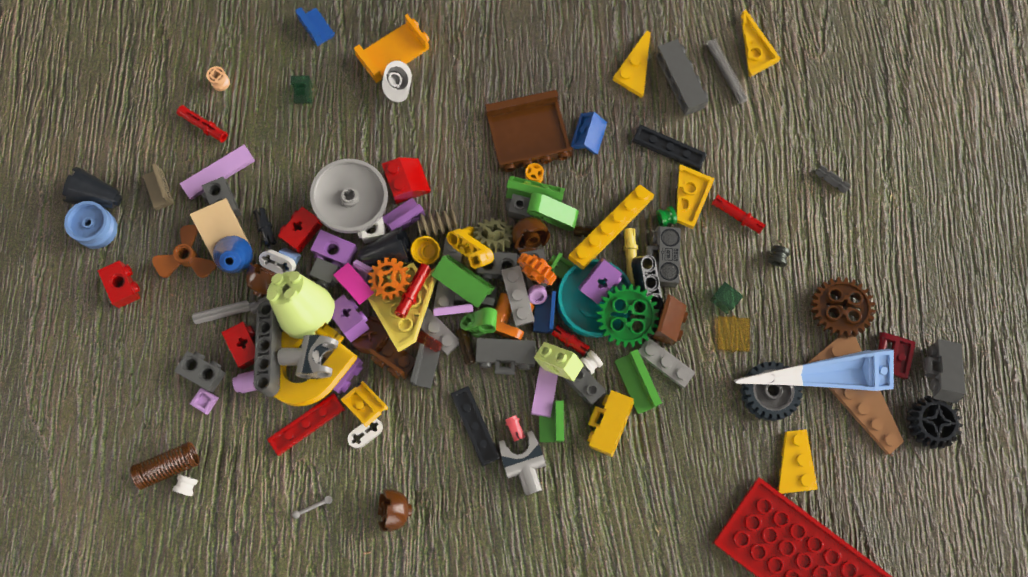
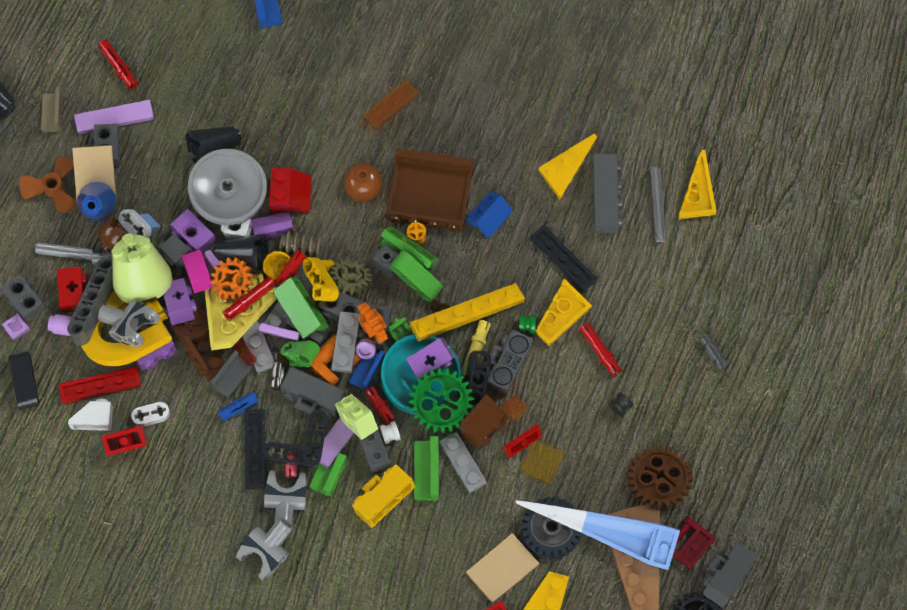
camera: 25 degrees right, 5 degrees down
light nougat wheel [207,66,230,91] -> none
black pin [253,208,277,247] -> none
red brick [278,207,323,254] -> none
clear green panel [291,75,313,104] -> none
light grey hinge [292,496,333,519] -> none
yellow plate [341,381,388,427] -> none
light orange panel [354,14,429,83] -> none
reddish brown cylinder [378,489,412,532] -> none
piece [382,60,412,103] -> none
reddish brown cylinder [511,217,550,253] -> none
clear green panel [709,282,743,314] -> none
none -> black beam [9,351,40,410]
none -> white slope [68,399,113,431]
none -> red brick [102,424,149,456]
none -> black cone [185,126,242,164]
none -> blue pin [217,391,259,421]
none -> light grey connector [236,517,294,581]
none -> black beam [263,410,328,468]
none -> red pin [274,249,307,286]
none -> dark orange cylinder [344,163,383,203]
none -> clear orange plate [363,79,419,131]
none -> tan tile [466,533,539,604]
none -> clear orange bracket [501,395,529,422]
none -> red slope [502,424,542,458]

